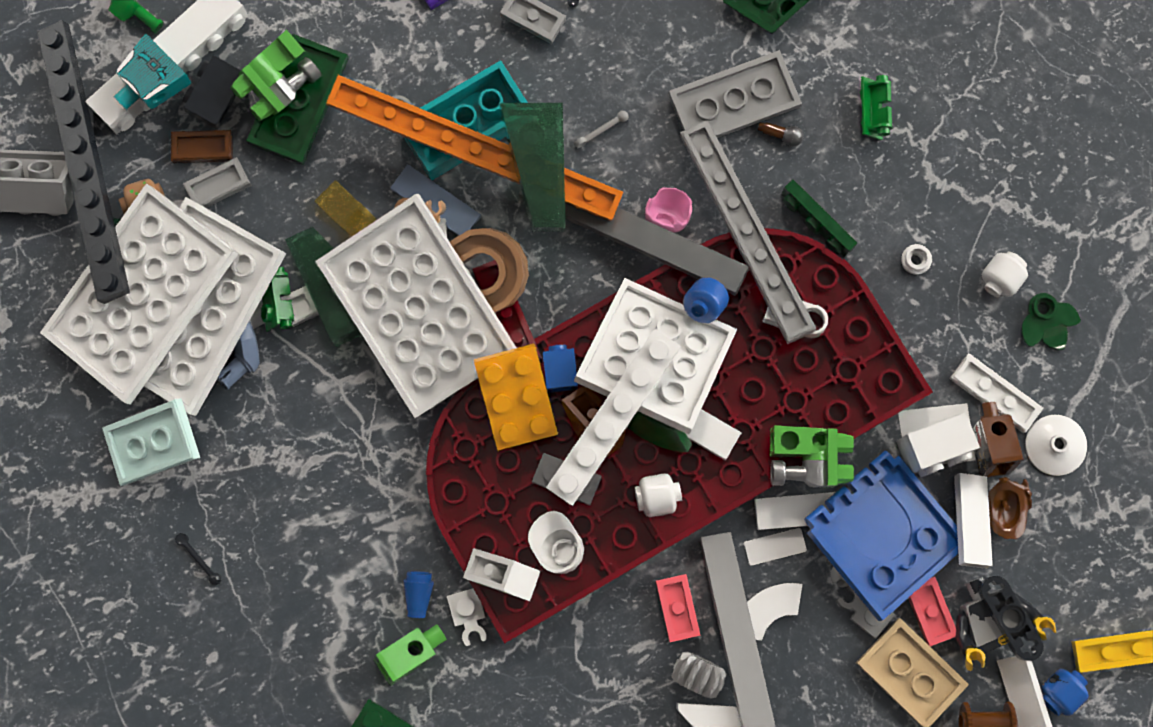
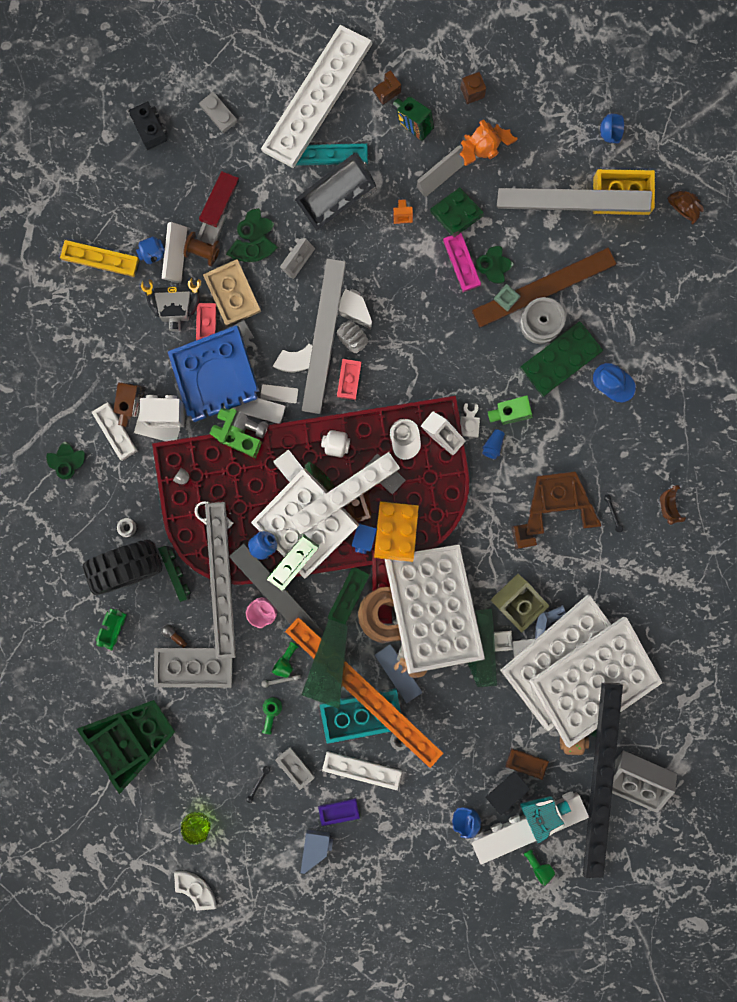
camera: 155 degrees left, 5 degrees up
light aqua tile [102,398,200,486] -> none
light grey tile [183,157,252,208] -> none
bright green hips [230,29,322,122] -> none
dark green plate [246,34,349,165] -> none
green hinge [261,267,295,332] -> none
clear yellow slope [314,180,378,237] -> none
white tile [954,473,992,569] -> none
black beam [978,576,1044,661] -> none
white head [982,251,1028,297] -> none
reddish brown hat [988,477,1032,539] -> none
white dish [1025,415,1087,476] -> none
none -> black tyre [82,539,163,595]
none -> light grey hinge [173,468,189,484]
none -> green bar [262,697,282,735]
none -> plate [267,534,319,591]
none -> green bar [272,642,299,678]
none -> white tile [322,751,402,790]
none -> dark green plate [327,568,370,626]
none -> blue hair [452,807,481,839]
none -> olive slope [491,574,549,633]
none -> reddish brown panel [512,524,537,549]
none -> reddish brown wing [526,472,601,536]
none -> reddish brown helmet [660,485,686,525]

